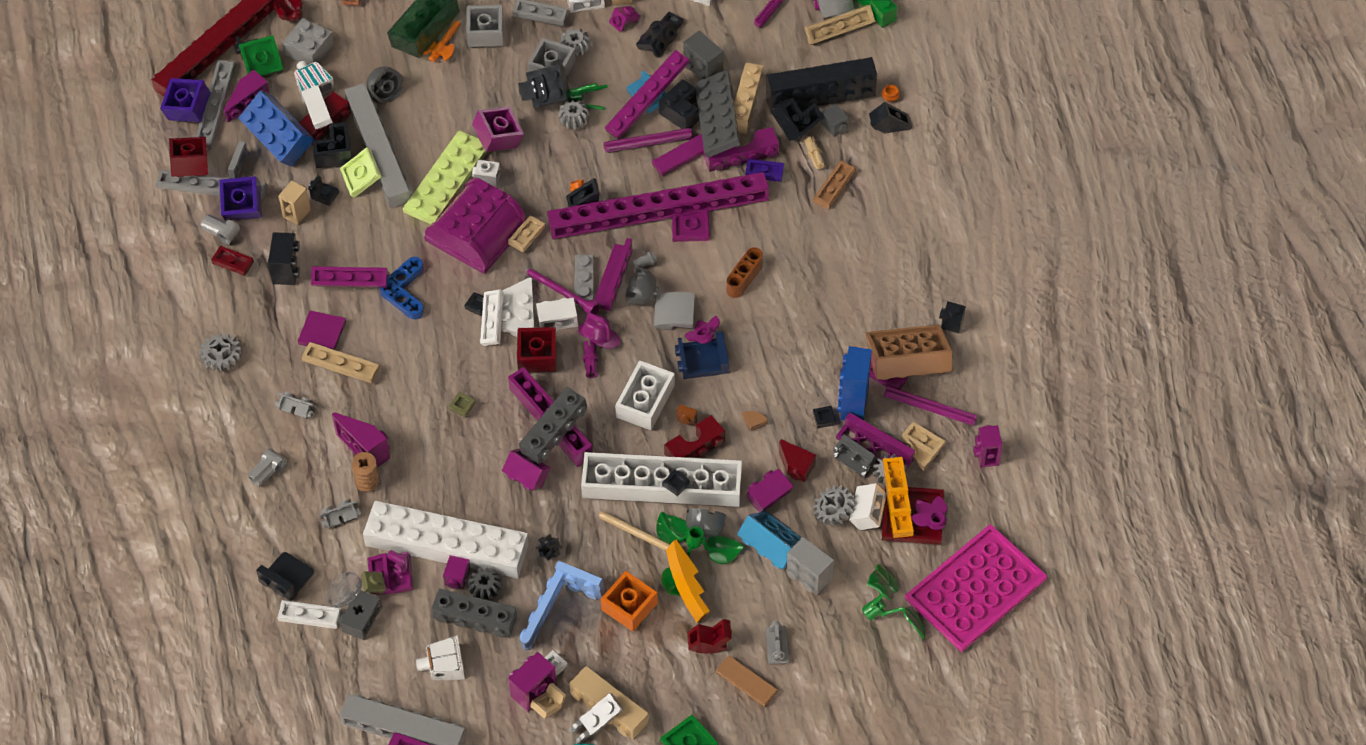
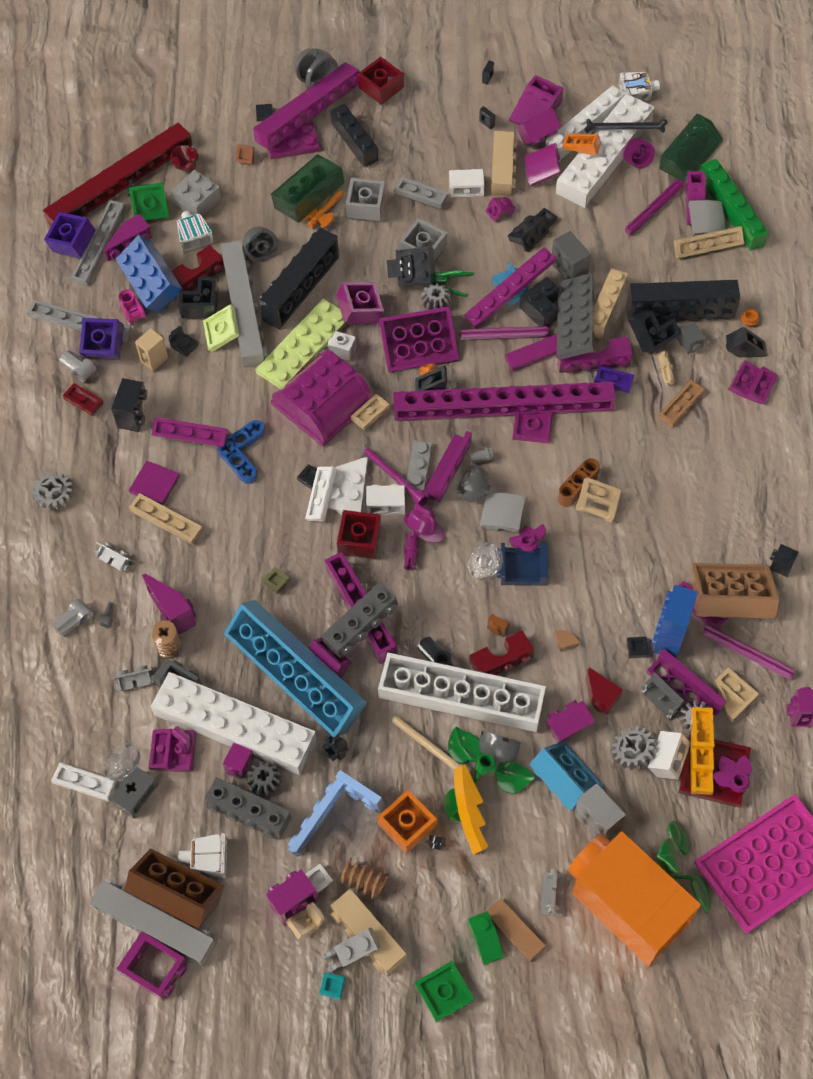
camera: 10 degrees right, 5 degrees up
dark red brick [169,137,208,177] -> none
light grey tile [228,141,248,178] -> none
black bracket [256,552,314,601] -> none
white tile [302,85,332,129] -> none
olive plate [361,571,386,594] -> none
light grey gear [560,28,590,58] -> none
white brick [615,360,675,430] -> none
black tile [662,469,690,497] -> none
dark red brick [687,619,732,654] -> none
none -> dark grey hand [99,602,113,629]
none -> dark pink piece [118,290,146,325]
none -> reddish brown brick [124,848,224,929]
none -> dark grey bracket [153,658,202,687]
none -> dark azure brick [224,600,367,737]
none -> black brick [259,227,339,330]
none -> medium nougat piece [341,858,389,900]
none -> magenta slope [378,306,459,372]
none -> black piece [417,636,452,666]
none -> black plate [426,835,446,850]
none -> clear tile [467,542,503,581]
none -> green slope [467,911,504,966]
none -> orange container [568,831,701,967]
none -> tan plate [576,478,621,523]
none -> magenta slope [728,360,778,404]

